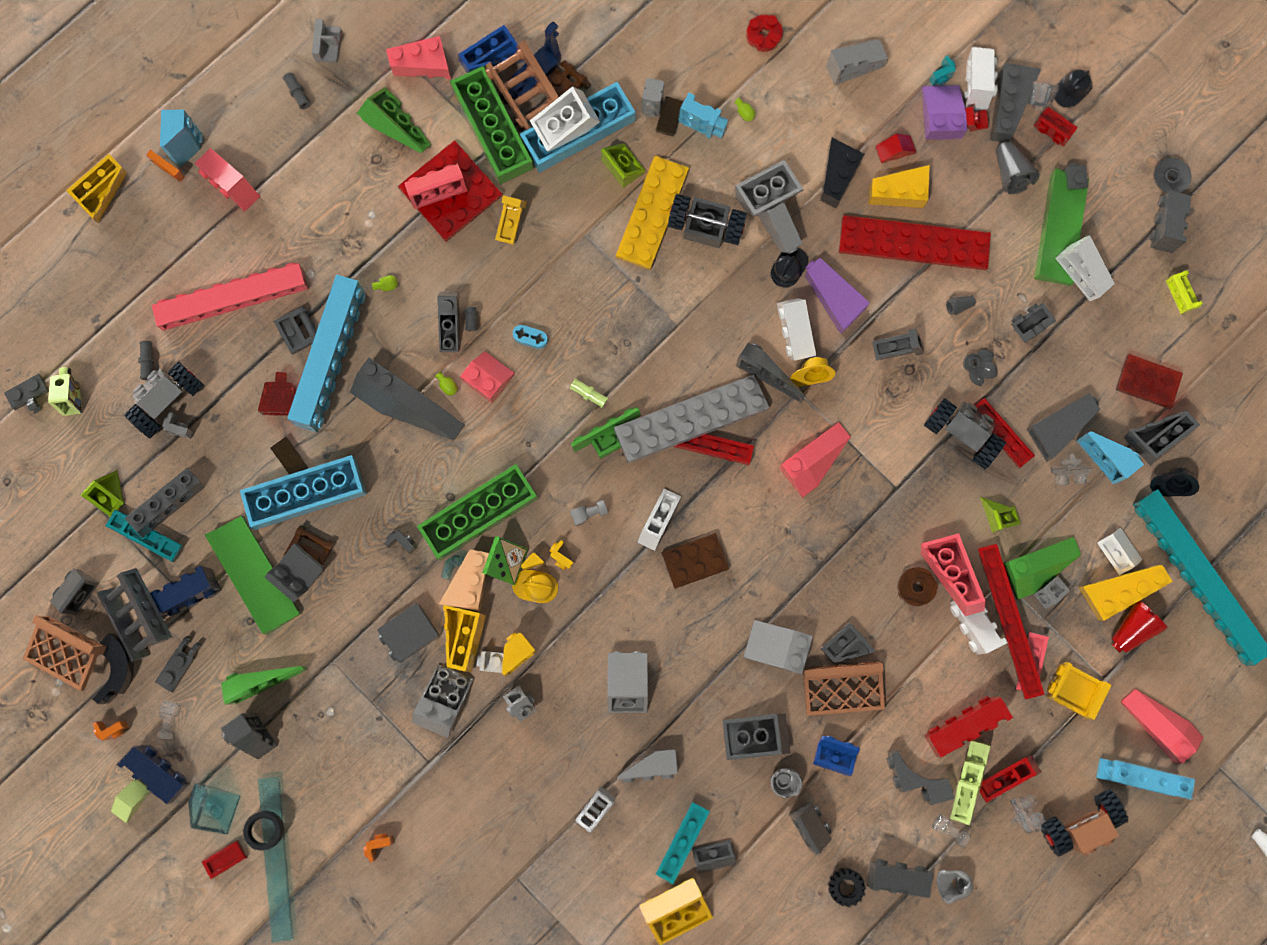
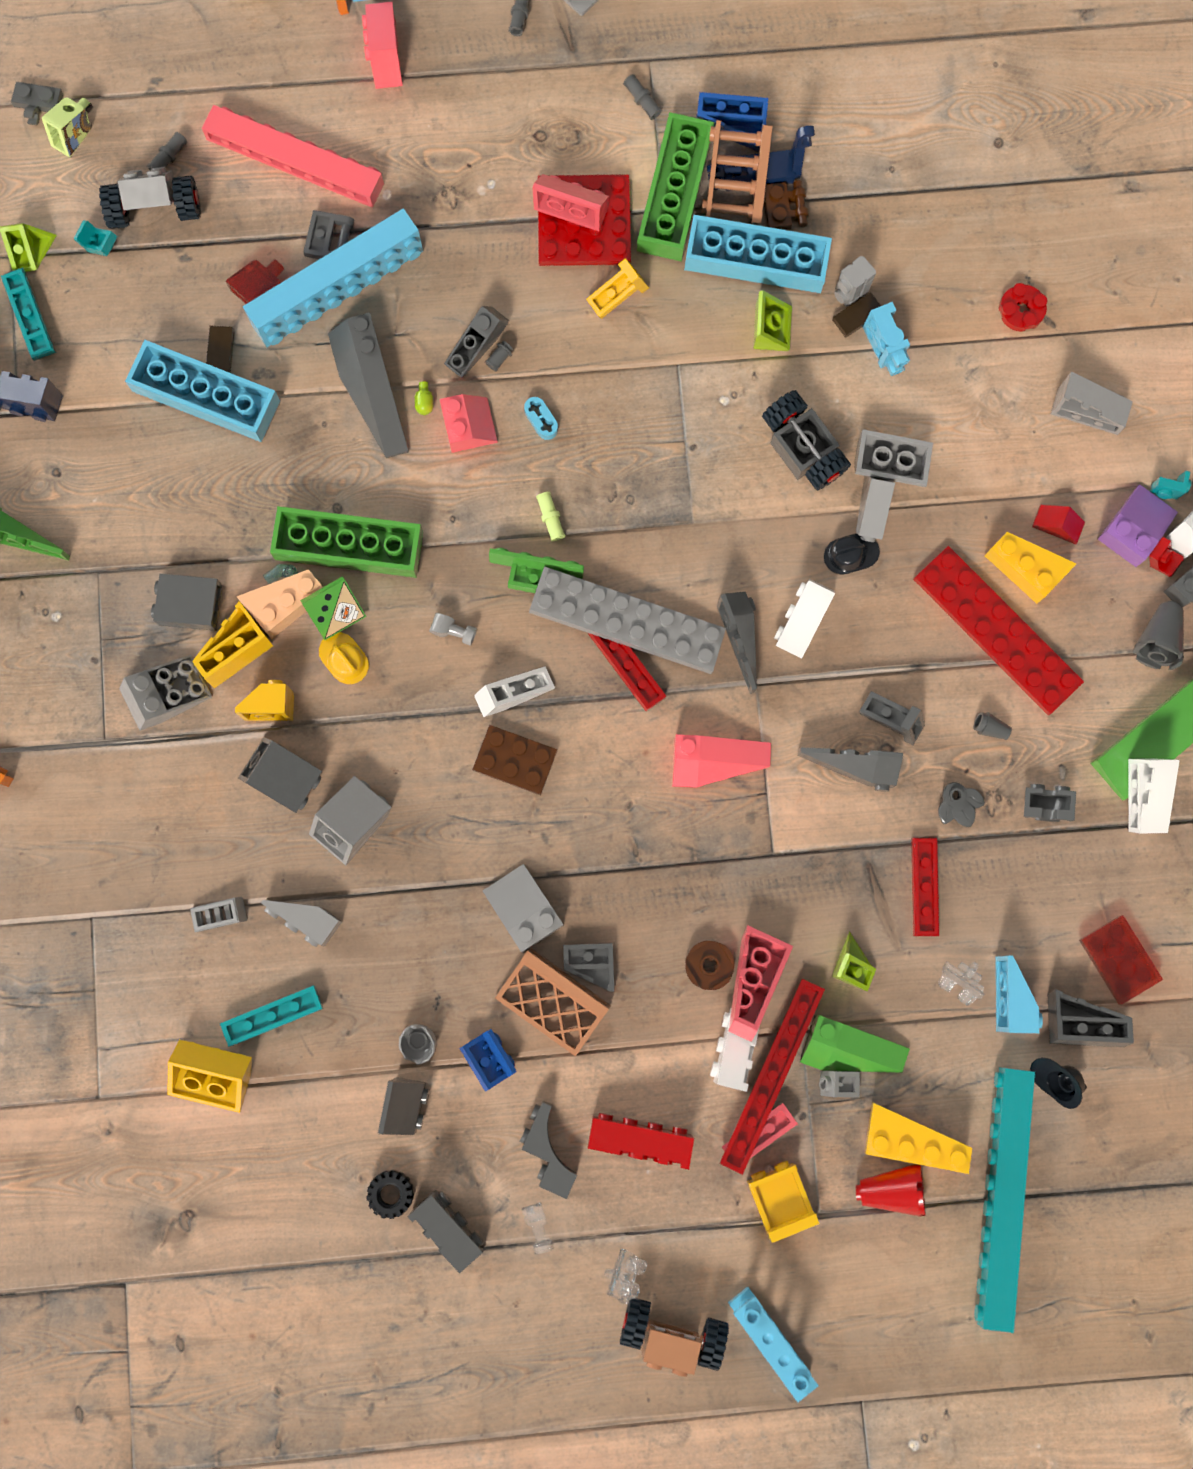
camera: 40 degrees right, 0 degrees up
dark grey brick [124,468,204,538] -> none
light grey bracket [163,412,193,439] -> none
bright green arch [205,516,301,635] -> none
dark grey bracket [264,543,324,602] -> none
reddish brown plate [284,525,335,566] -> none
bright green wedge [357,87,431,153] -> none
lime cylinder [371,275,398,292] -> none
dark grey bracket [384,530,416,554] -> none
coral wedge [386,36,451,79] -> none
white bracket [477,651,504,673] -> none
light grey brick [503,685,536,722] -> none
yellow slope [521,553,545,570] -> none
white slope [530,86,600,152] -> none
yellow bracket [549,540,574,571] -> none
yellow plate [616,155,689,270] -> none
dark grey slope [692,840,736,873] -> none
dark grey slope [722,714,791,760] -> none
lime cylinder [734,98,756,122] -> none
yellow piece [790,357,836,387] -> none
medium lavender slope [805,258,870,334] -> none
black wedge [820,137,865,208] -> none
brick [924,398,1006,470] -> none
light grey hair [936,870,973,904] -> none
yellowish green slope [950,740,992,825] -> none
red slope [980,755,1042,803] -> none
dark grey slope [1026,393,1100,462] -> none
white panel [1098,528,1142,575] -> none
coral wedge [1121,689,1204,764] -> none
none -> teal bracket [74,220,118,256]
none -> dark grey slope [238,737,322,813]
none -> dark grey pin [623,74,662,120]
none -> dark grey wedge [798,747,903,792]

